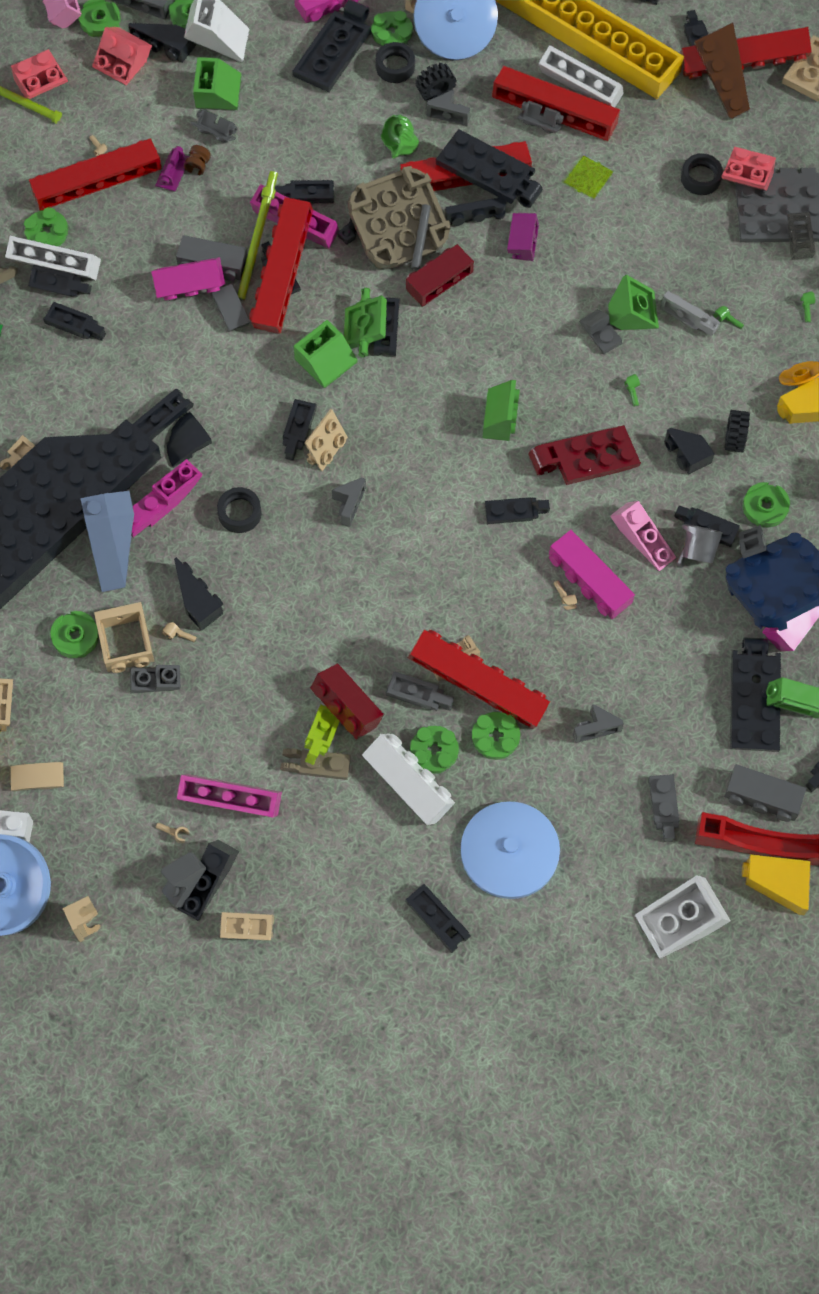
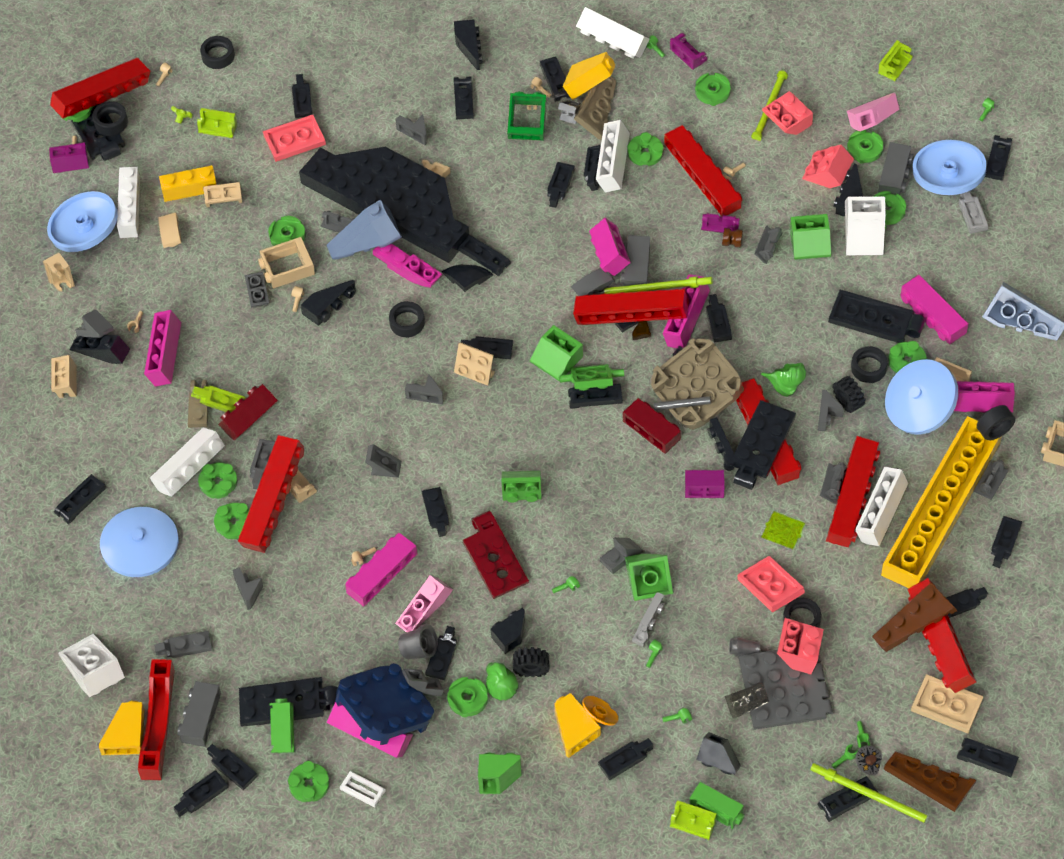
camera: 85 degrees right, 10 degrees down
none -> dark grey hinge [321,210,355,233]
none -> dark grey slope [365,444,402,478]
none -> bright green hair [486,662,519,701]
none -> dark brown tile [632,321,651,340]
none -> flat silver cone [729,636,760,656]
none -> coral plate [737,556,805,612]

